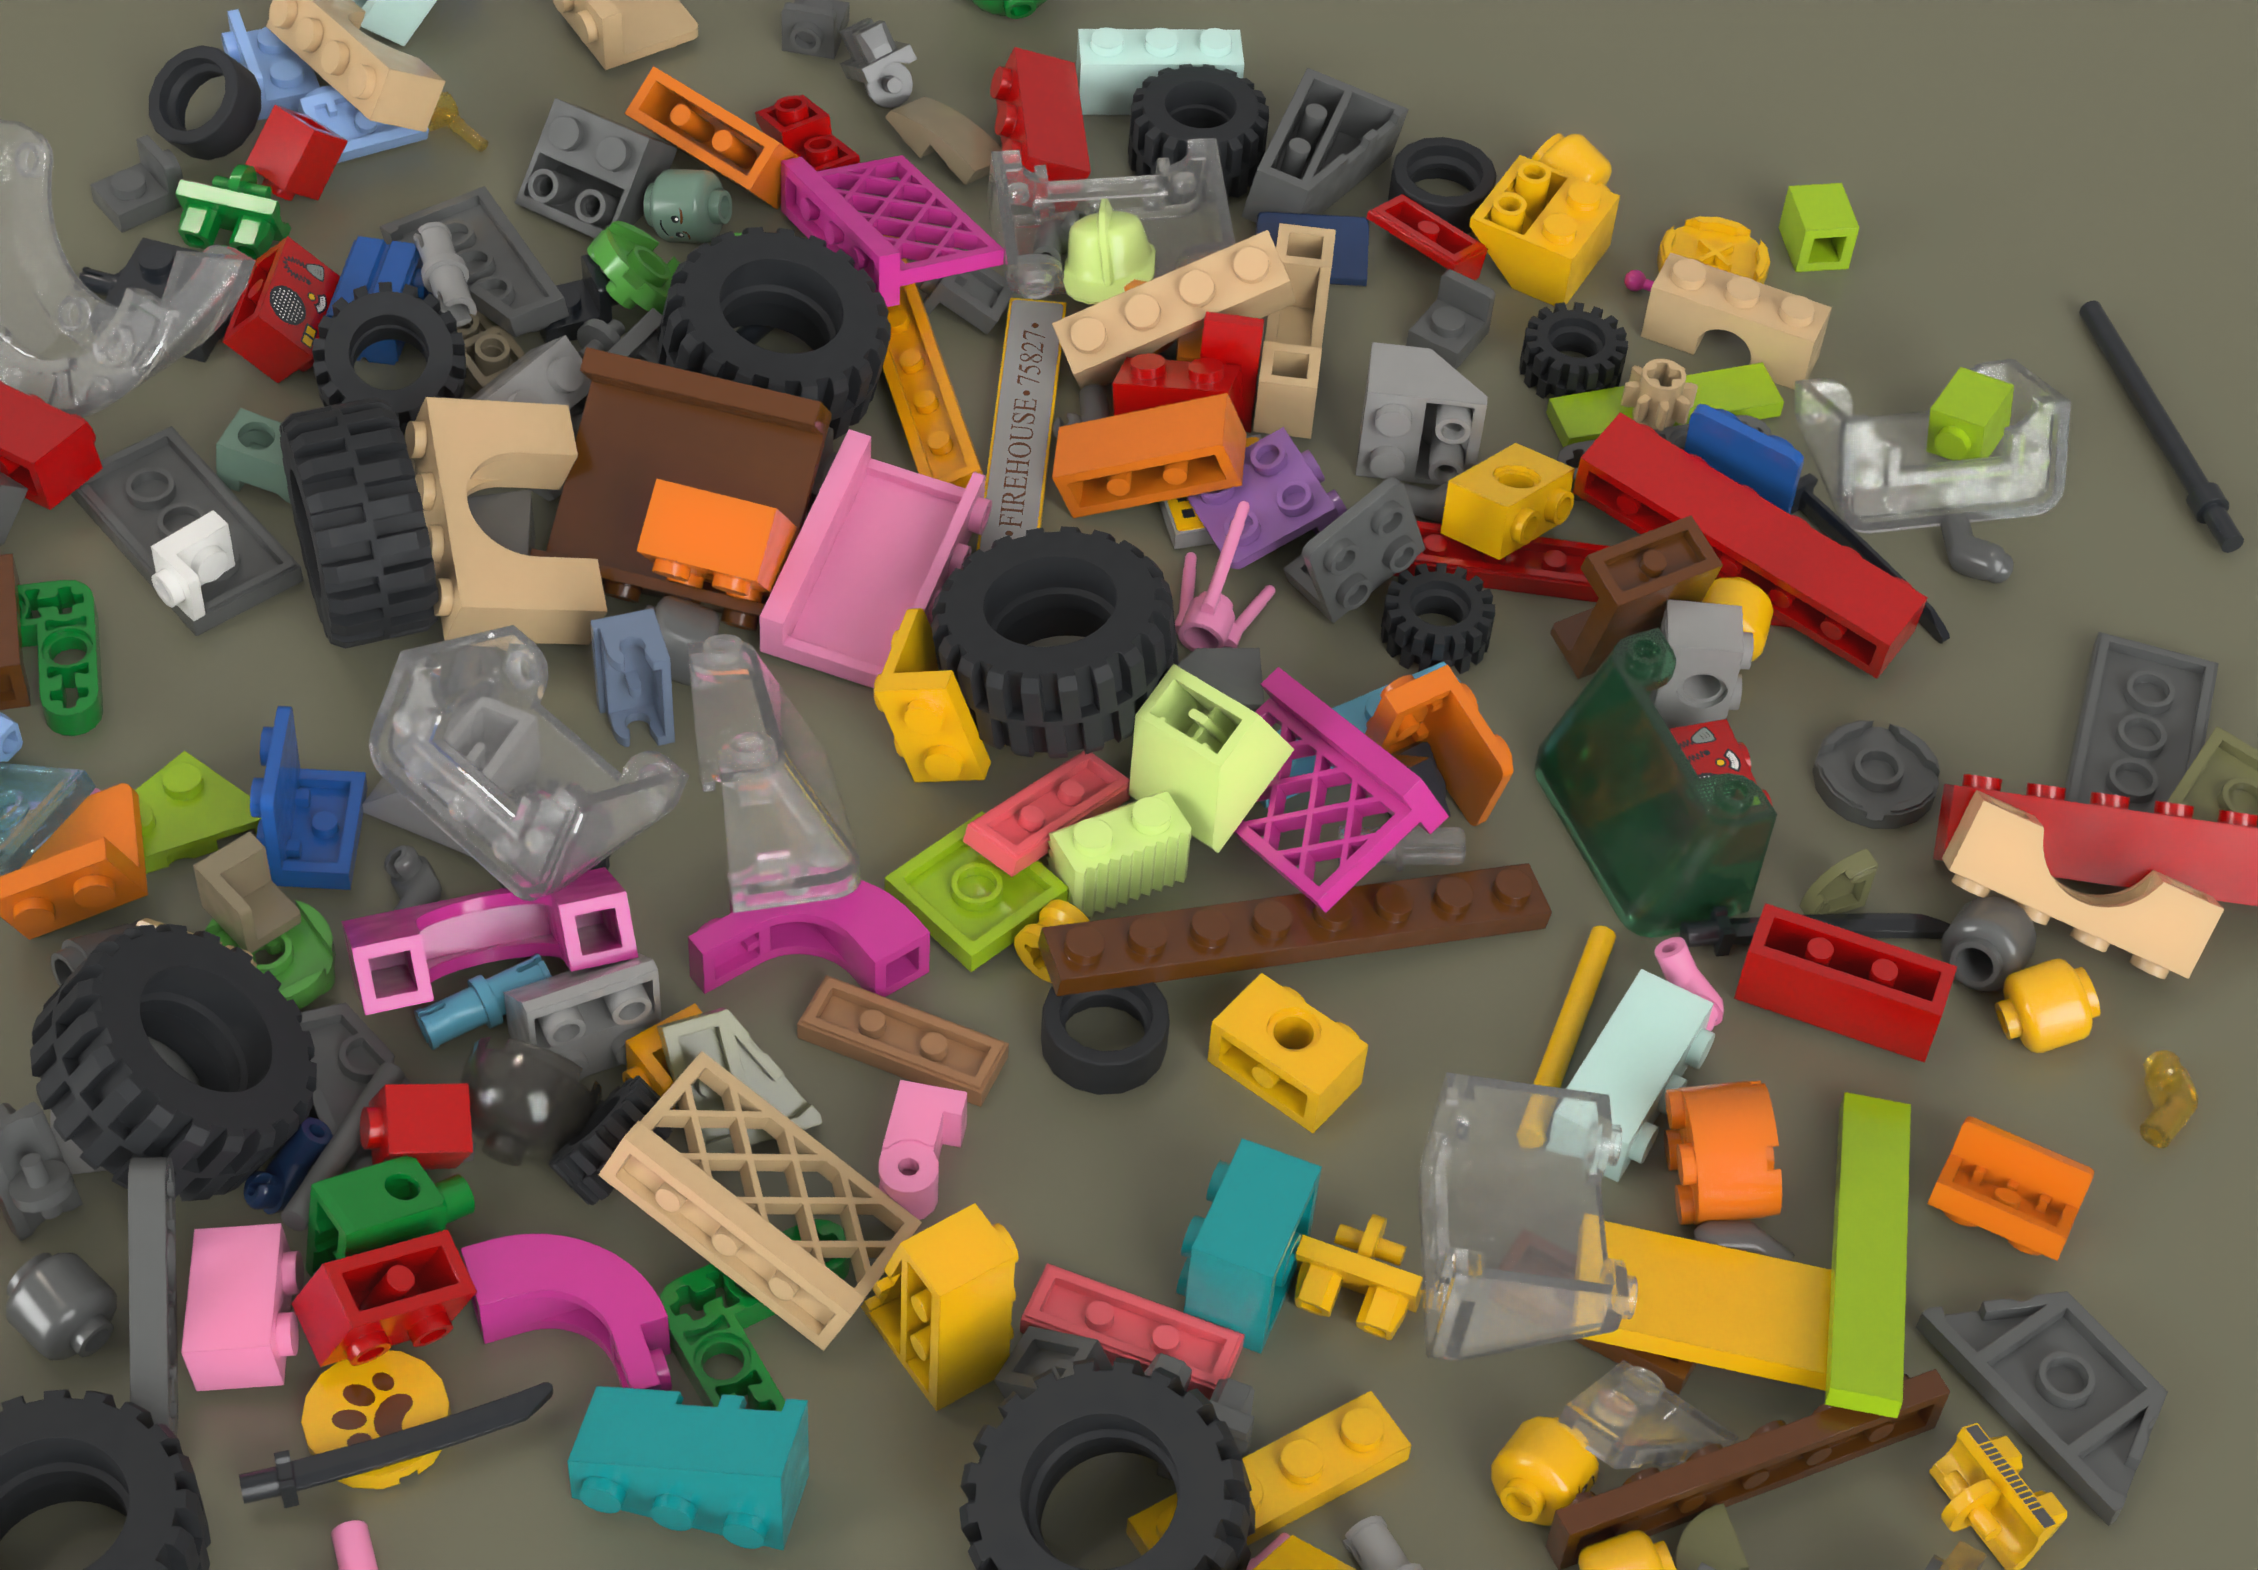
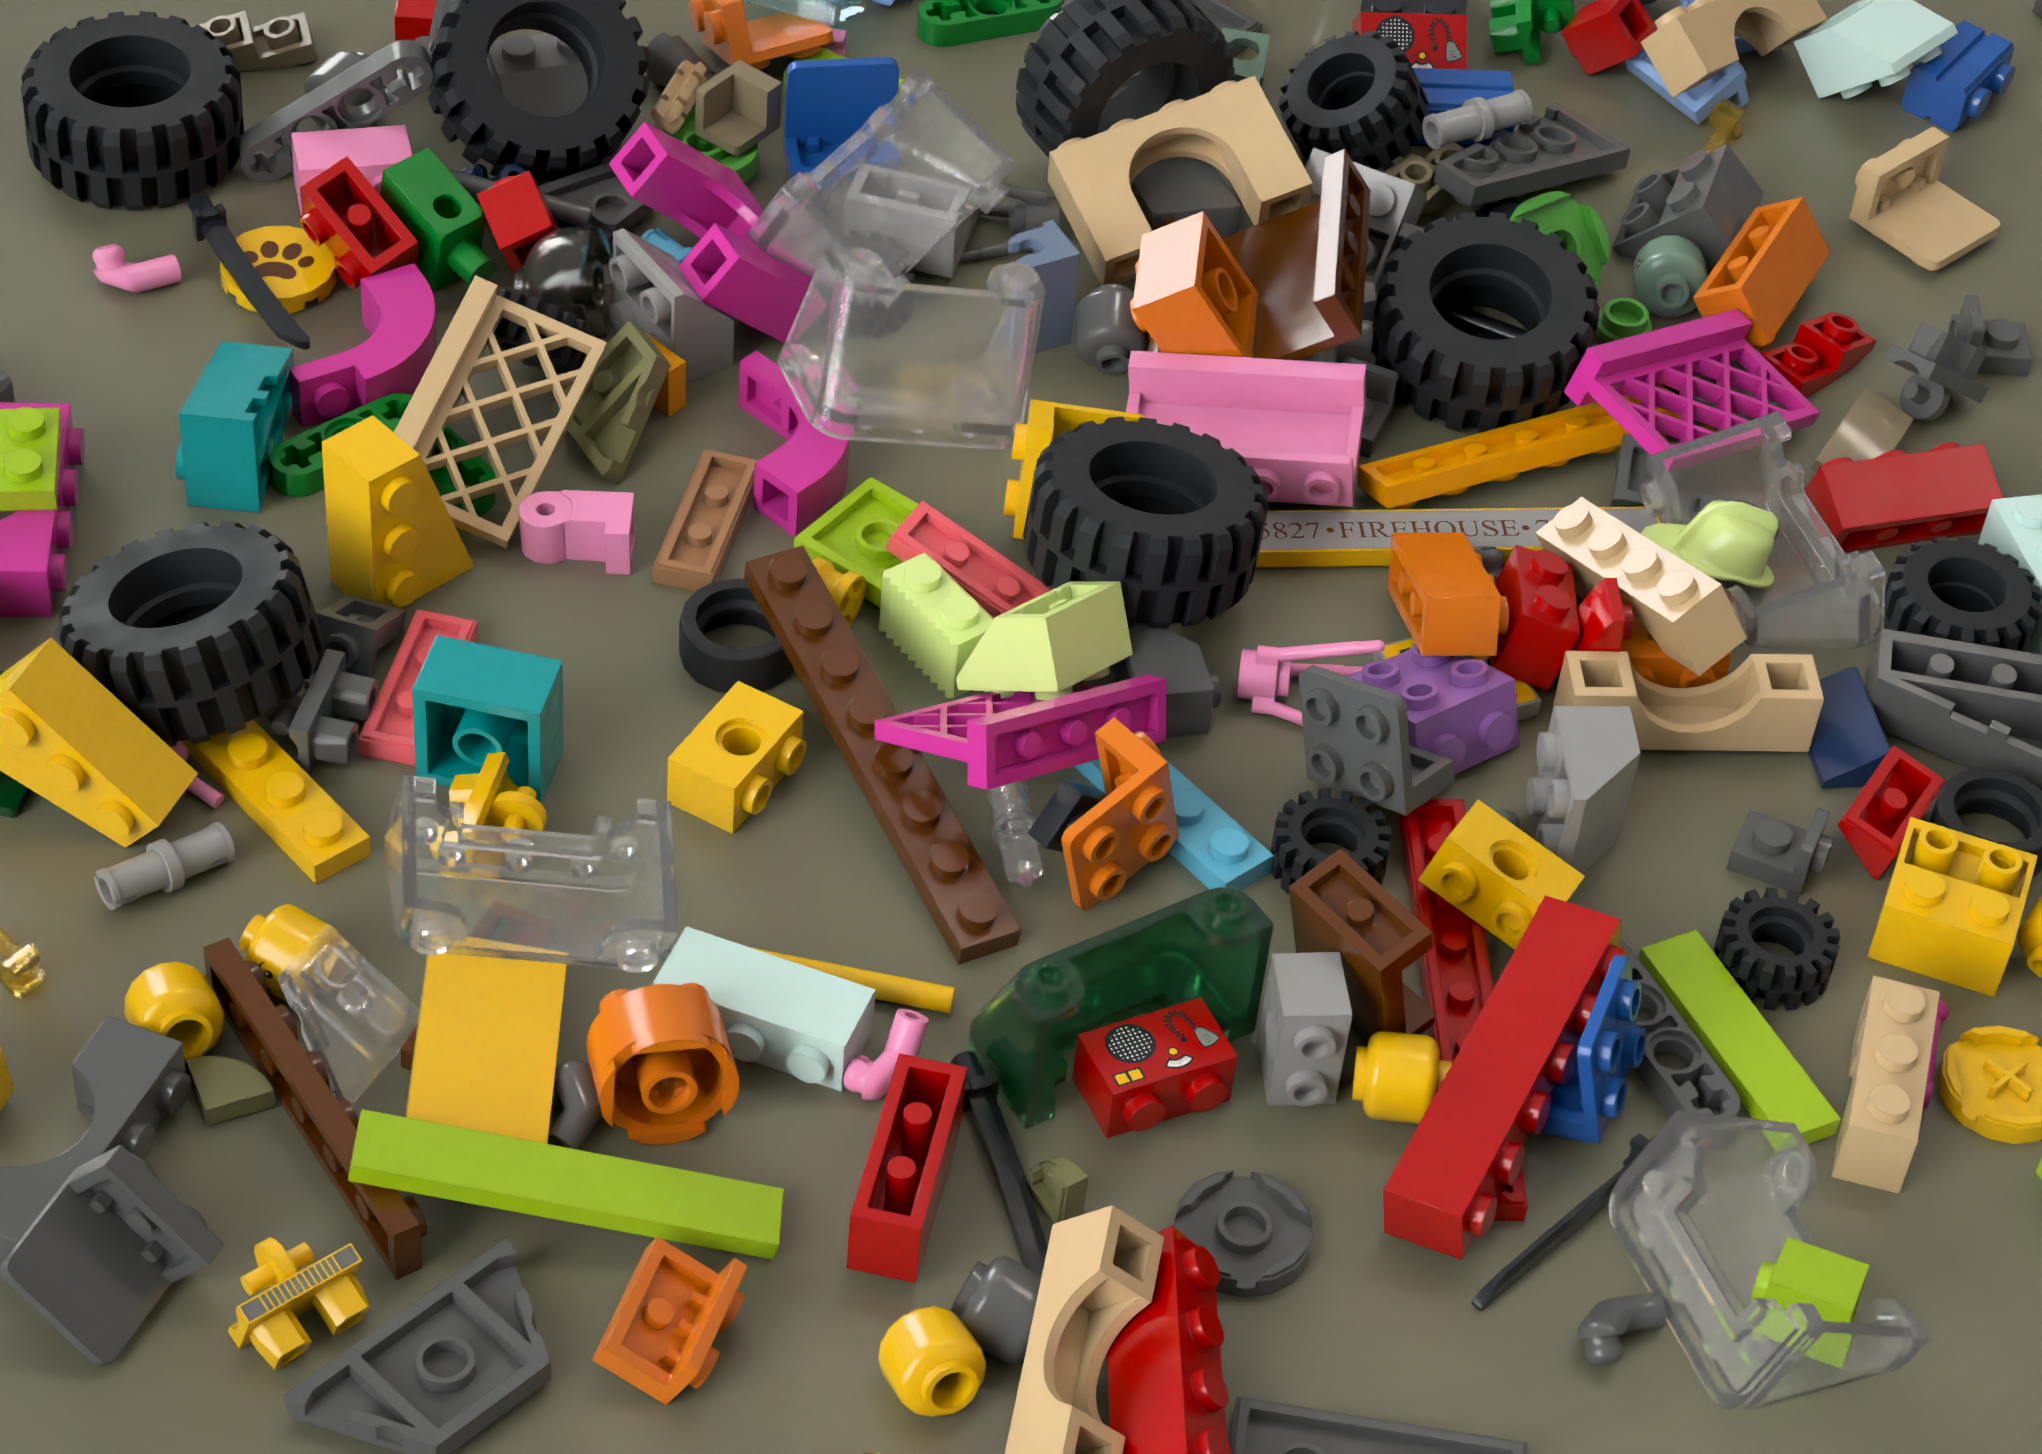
camera: 80 degrees right, 5 degrees down
tan gear [1621,359,1698,431] -> none

